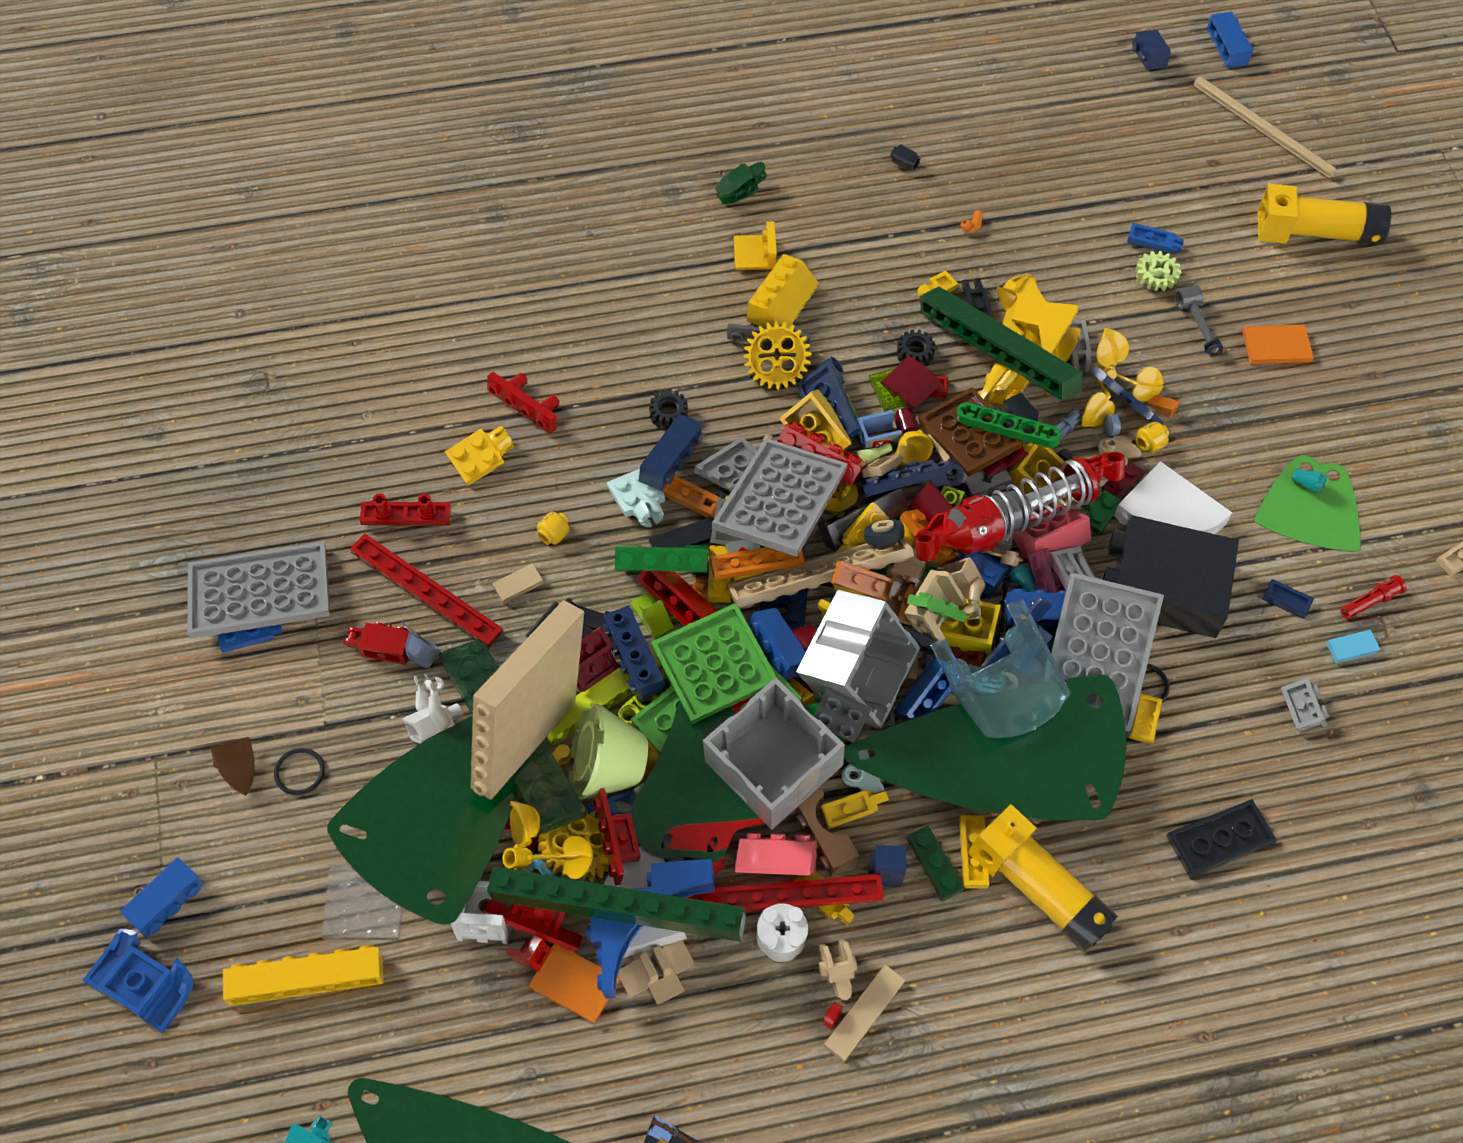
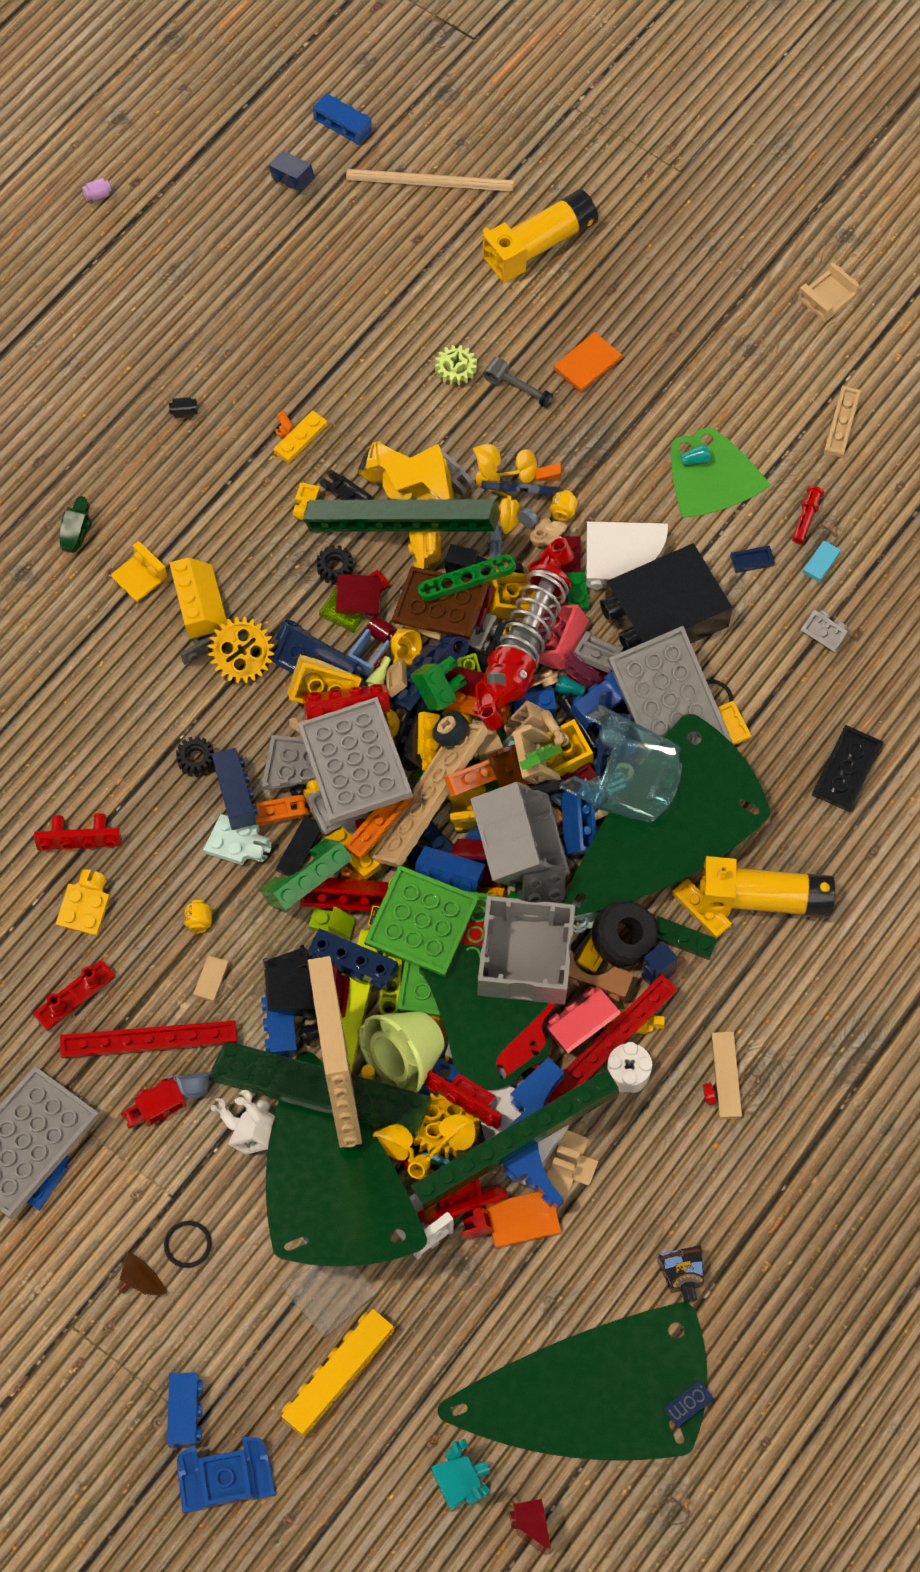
camera: 40 degrees left, 5 degrees up
tan hinge [819,940,857,1001] -> none
blue hinge [1127,223,1184,253] -> none
none -> yellow plate [273,410,328,464]
none -> green brick [410,656,467,710]
none -> black tyre [591,900,658,967]

